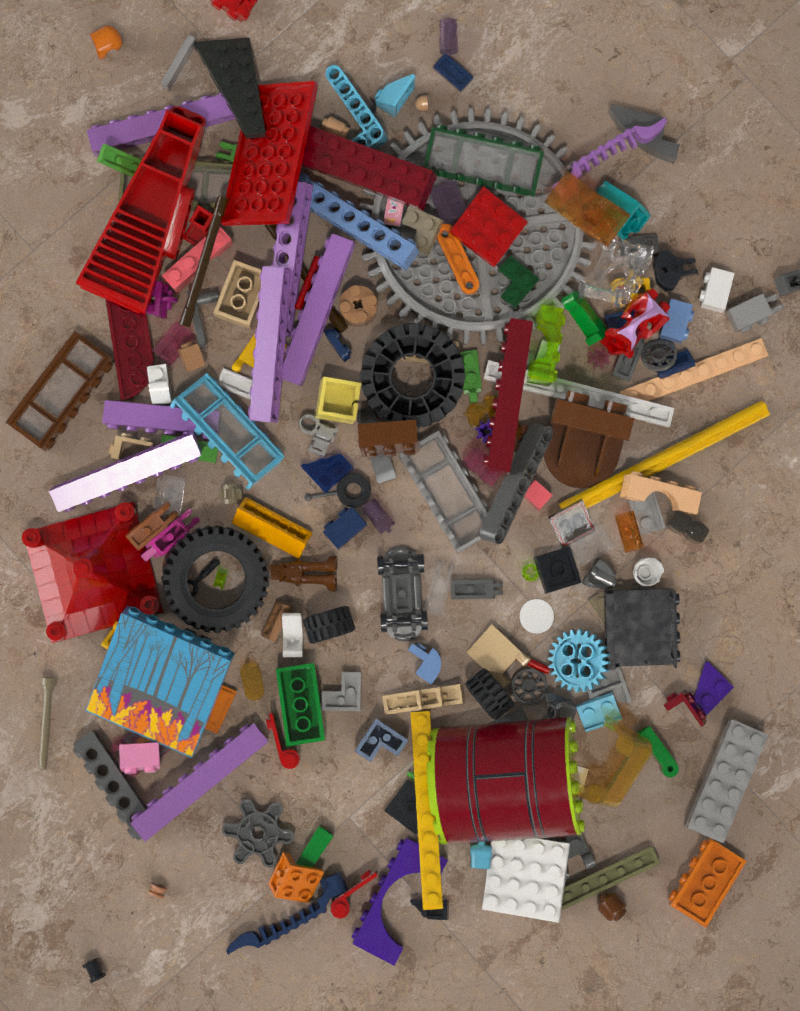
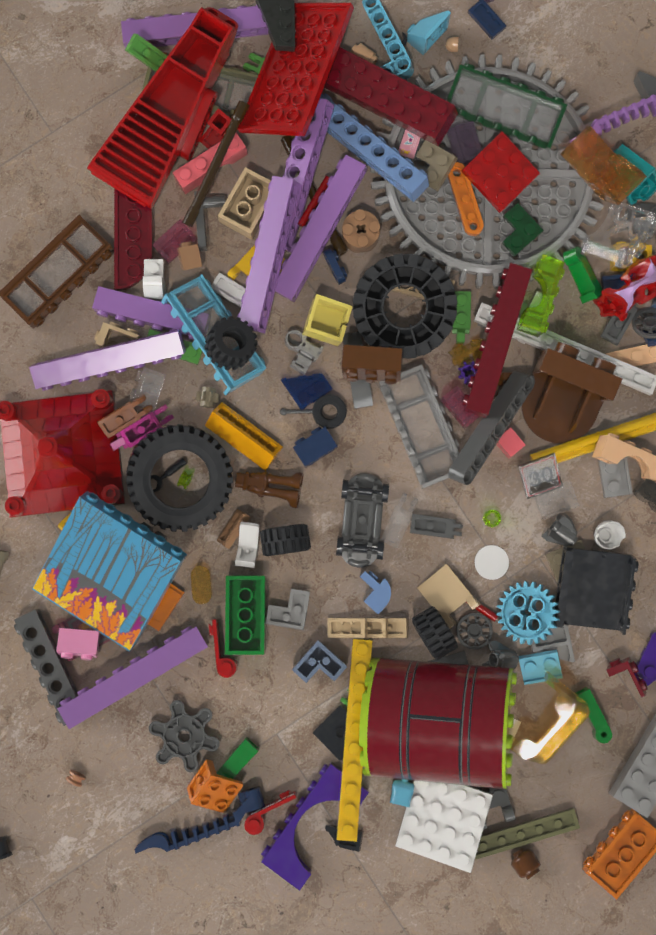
camera: 10 degrees right, 0 degrees up
magenta hips [147,281,178,319] -> none
clear purple piece [361,498,396,535] -> none
black plate [533,546,582,594] -> none
clear pink gear [587,347,611,370] -> none
clear orange plate [615,511,644,553] -> none
none -> black tyre [205,316,258,370]

